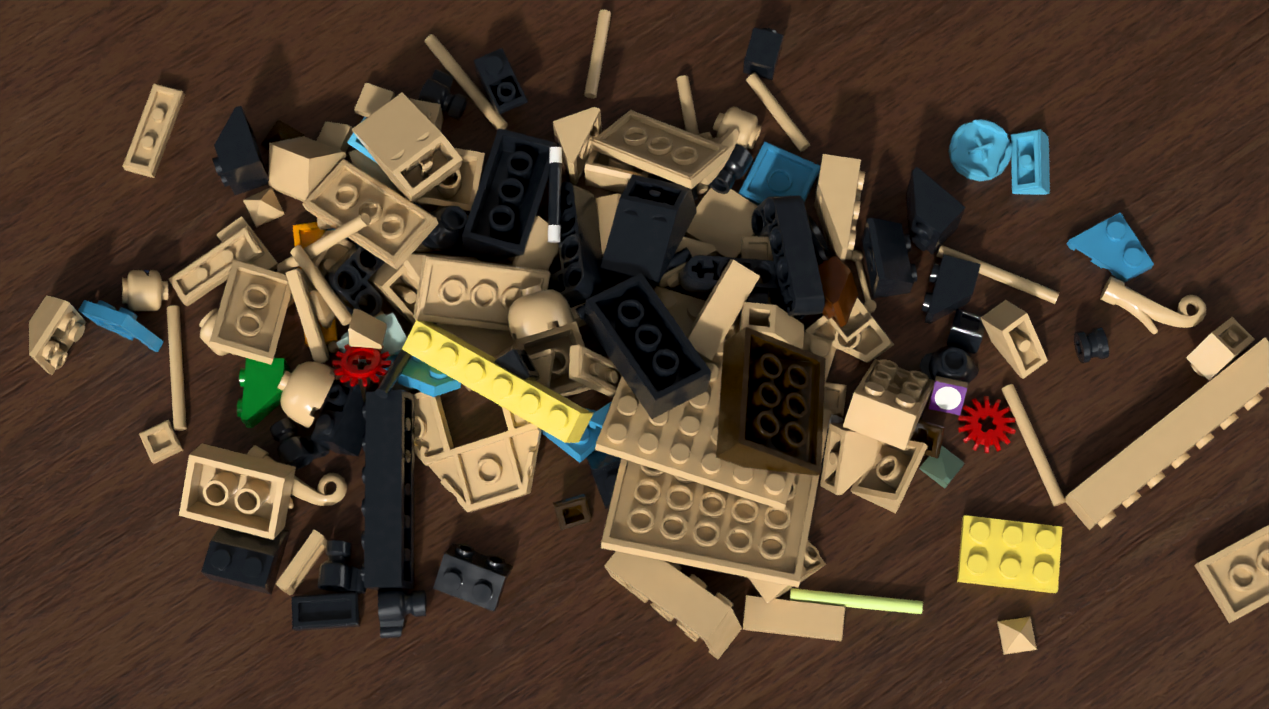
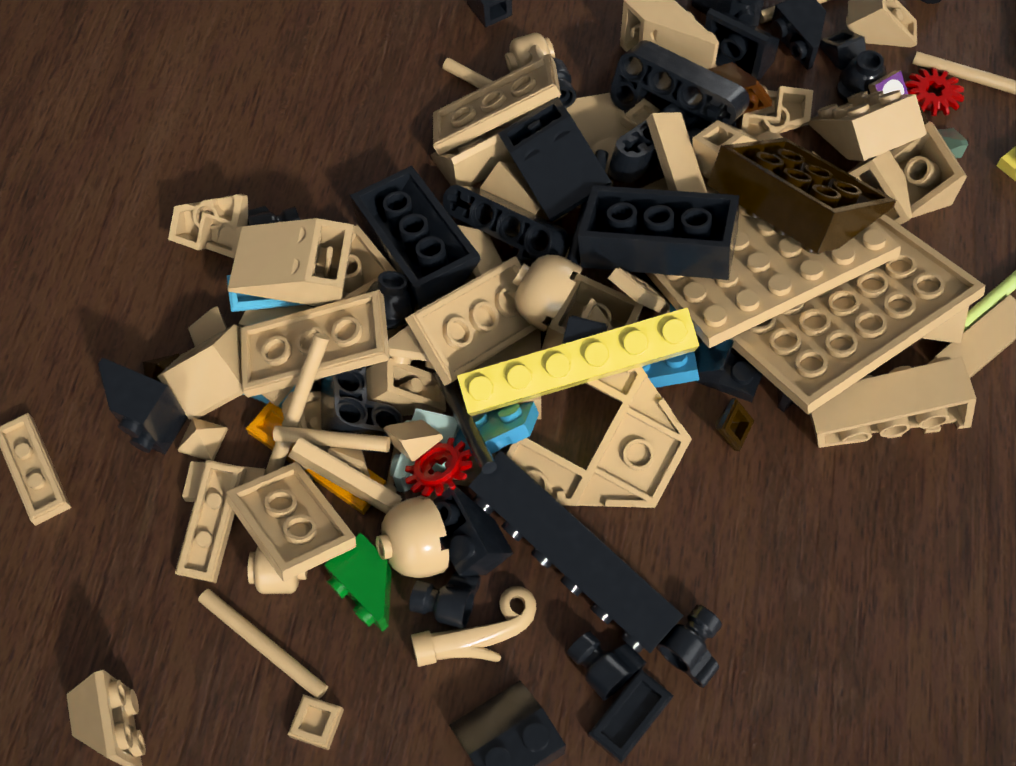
camera: 45 degrees left, 10 degrees down
dark azure wing [78,300,164,352] -> none
tan head [122,270,168,311] -> none
tan brick [179,444,296,540] -> none
tan tile [276,530,327,595] -> none
tan tile [354,83,395,118] -> none
tan bar [425,34,508,131] -> none
black bracket [433,544,513,611] -> none
black slope [474,48,527,115] -> none
black bar [548,147,562,243] -> none
tan slope [553,107,602,185] -> none
tan bar [584,10,611,98] -> none
dark azure tile [738,141,820,206] -> none
tan bar [746,73,810,152] -> none
none -> tan slope [168,194,248,259]

